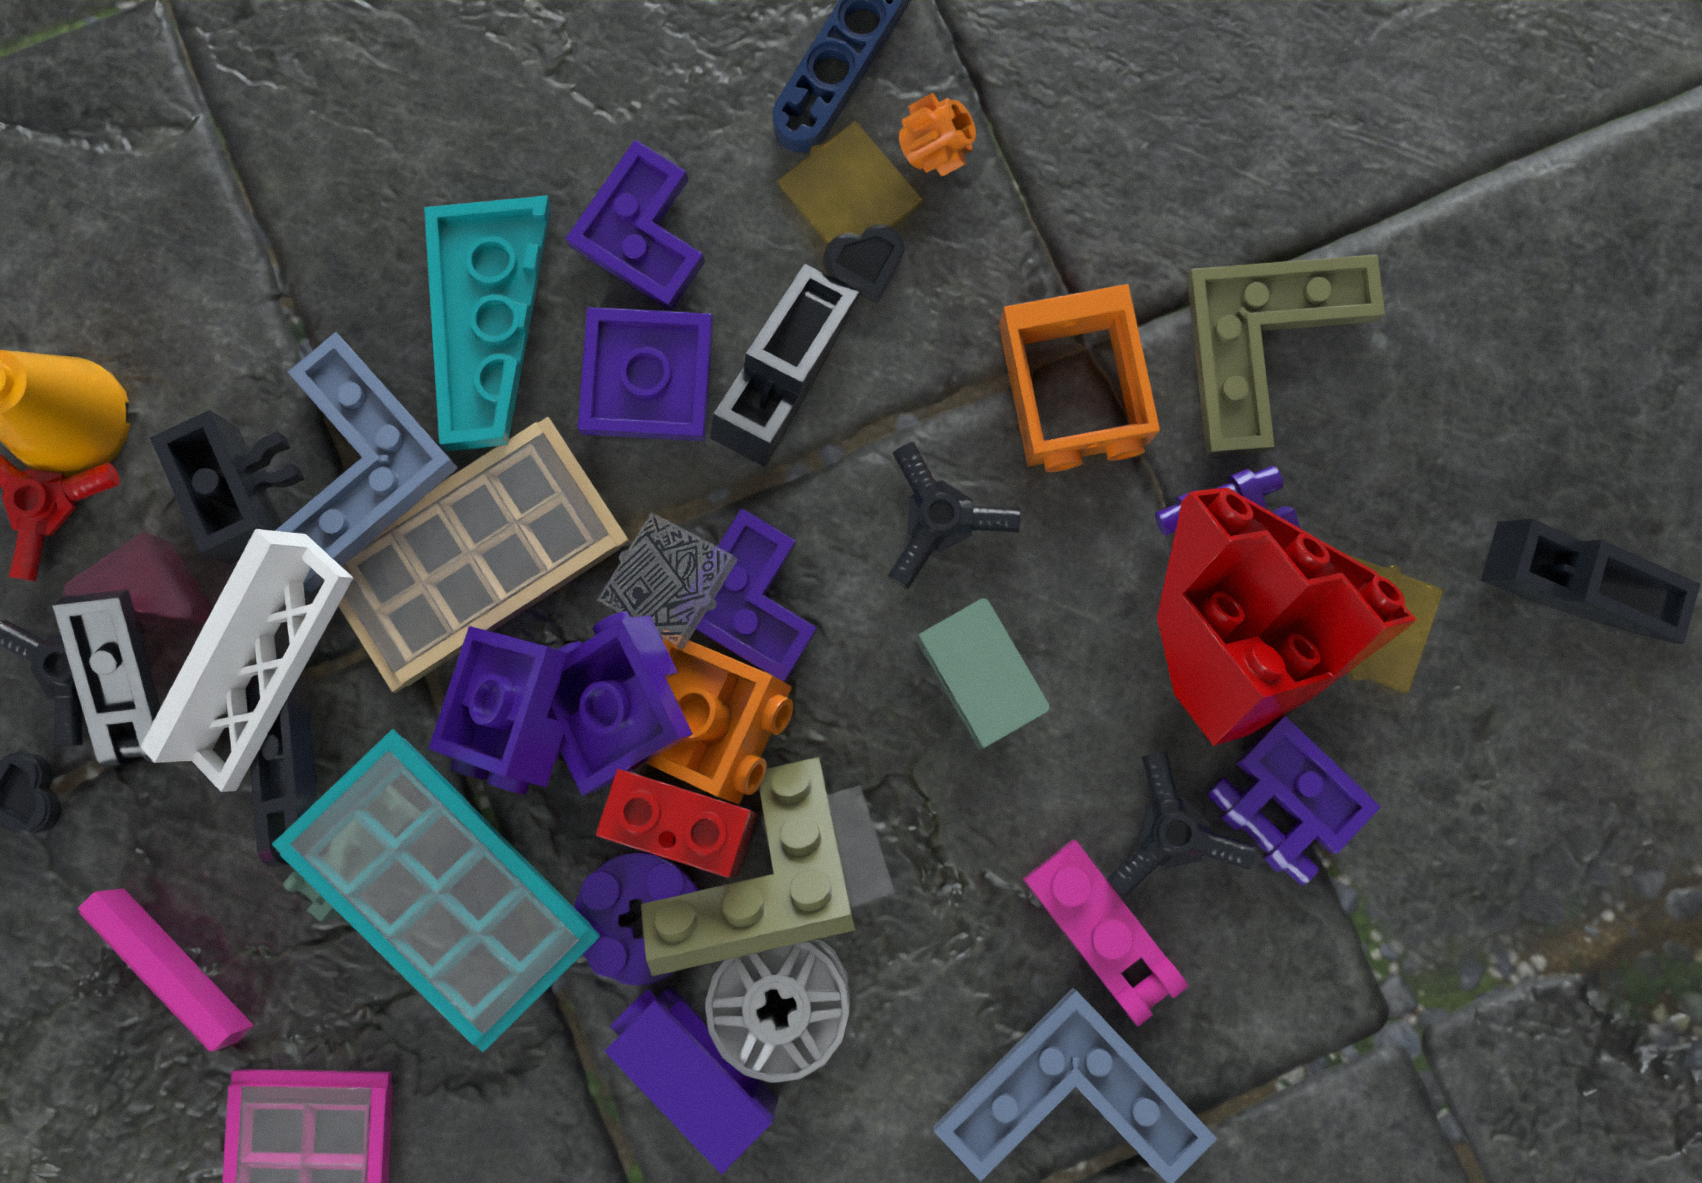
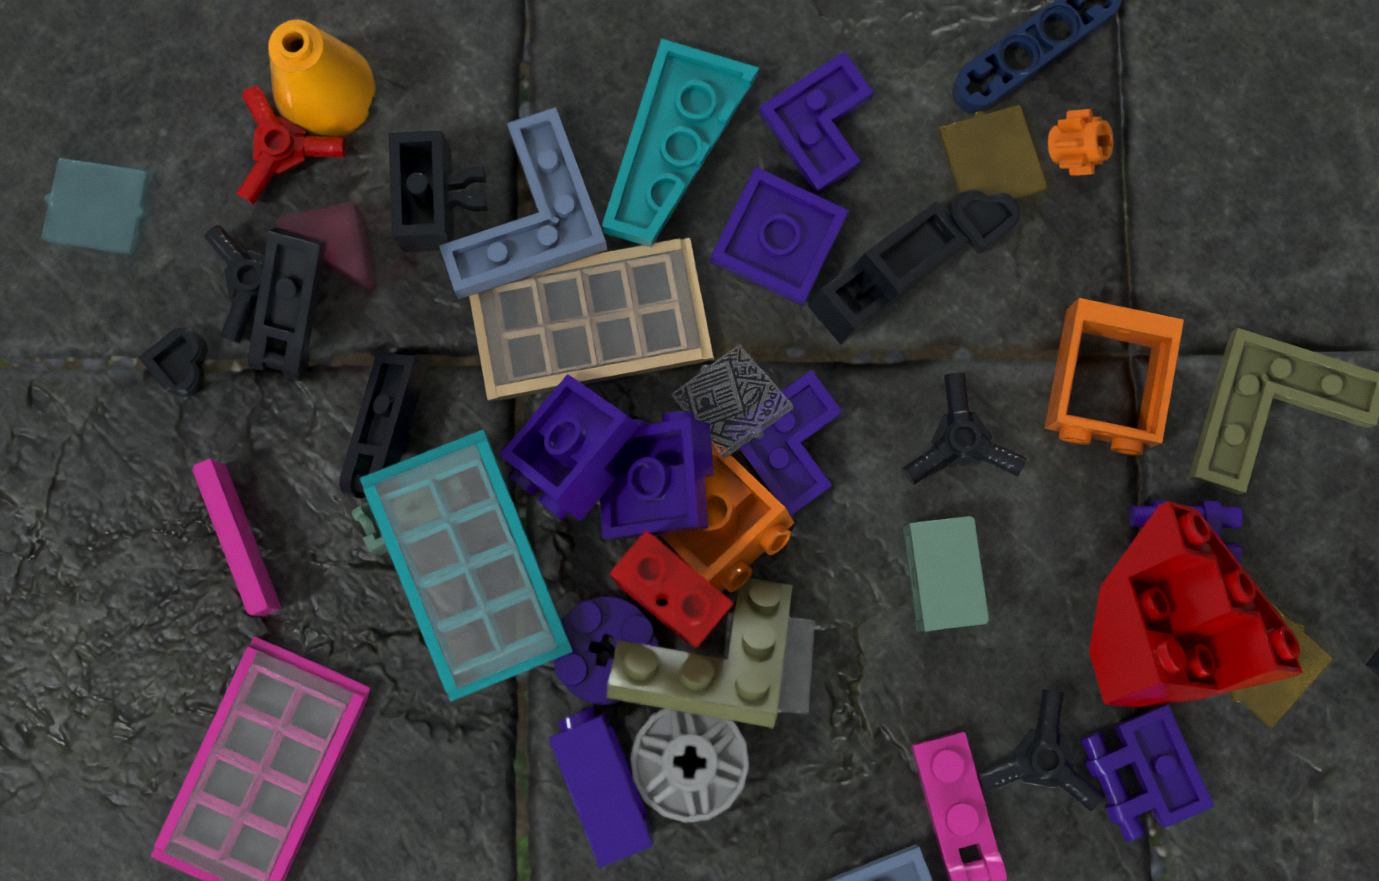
camera: 20 degrees right, 0 degrees up
white fence [140,529,353,792] -> none

